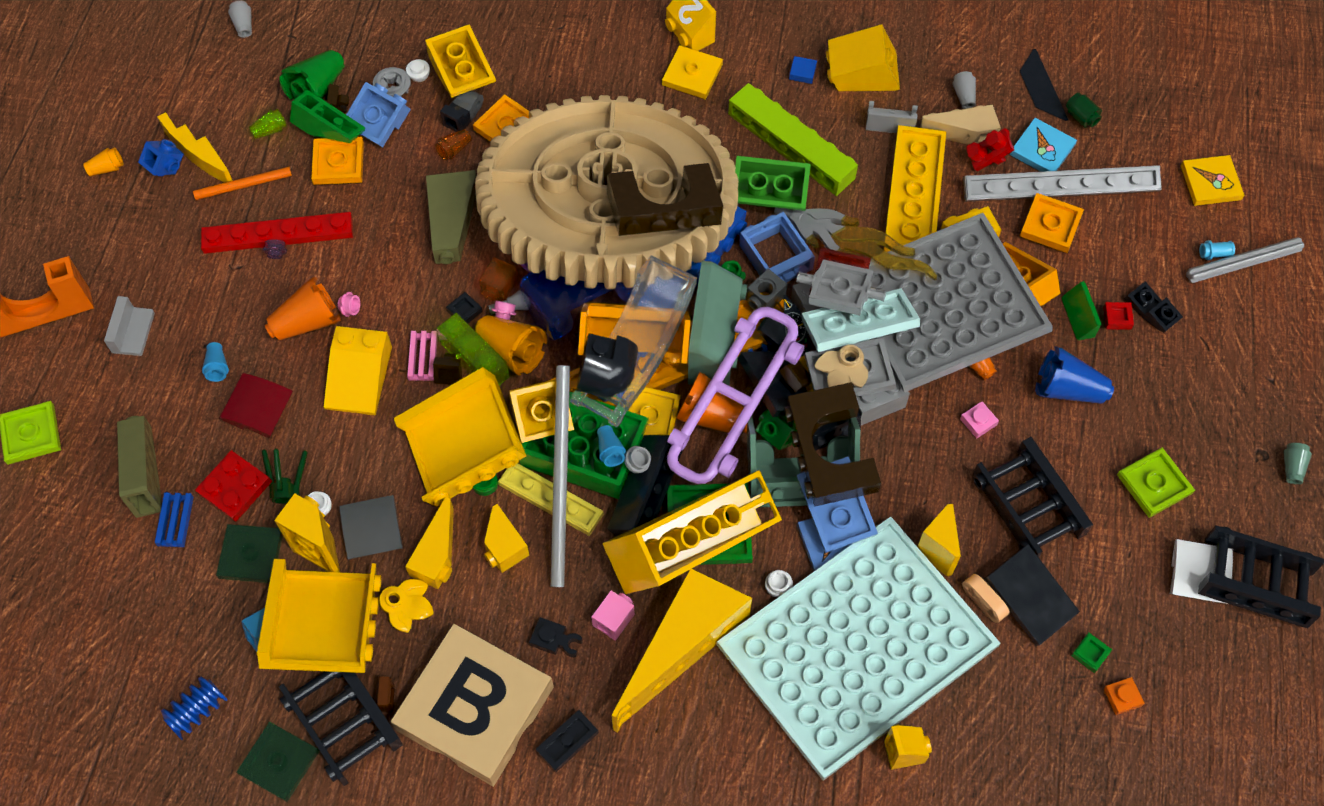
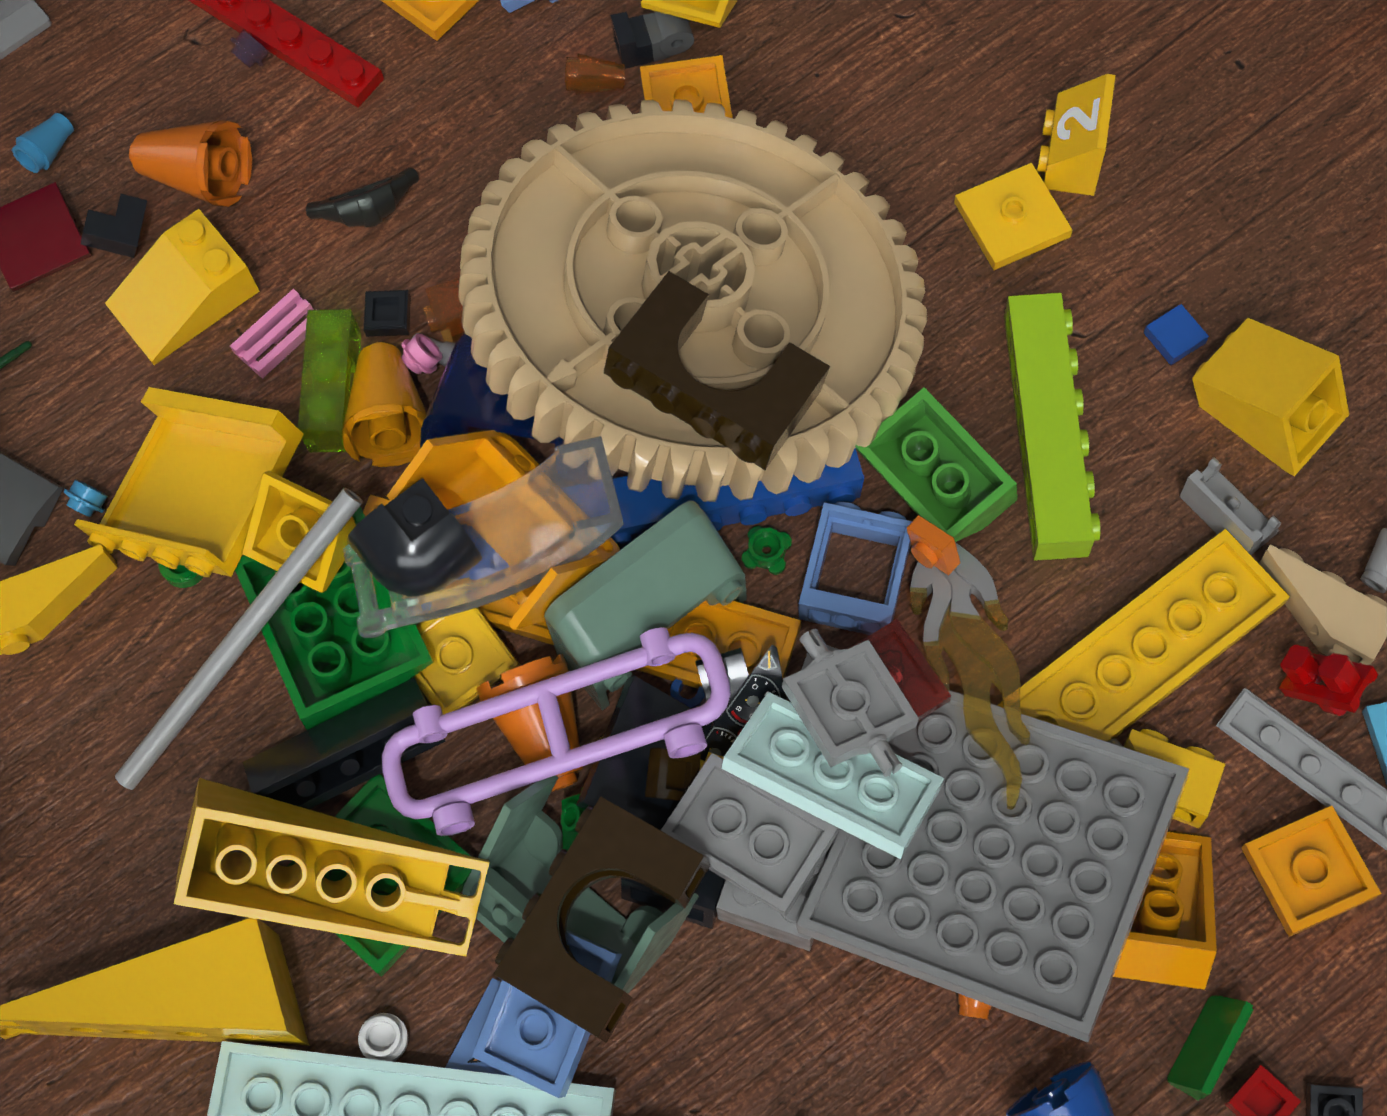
camera: 50 degrees right, 5 degrees up
bright pink plate [338,292,360,317] -> none
olive slope [426,170,476,264] -> none
dark brown tile [433,353,462,385] -> none
yellow slope [484,504,529,573] -> none
light yellow tile [498,464,604,536] -> none
black plate [529,617,583,657] -> none
bright pink brick [592,590,635,641] -> none
dark azure cone [597,425,626,467] -> none
light grey plate [624,446,651,473] -> none
dark grey brick [746,268,787,310] -> none
tan plate [815,345,868,388] -> none
bright pink plate [960,402,999,439] -> none
none -> dark azure plate [64,479,108,517]
none -> black piece [80,194,147,258]
none -> pearl dark grey piece [306,167,419,228]
none -> orange plate [907,515,961,576]

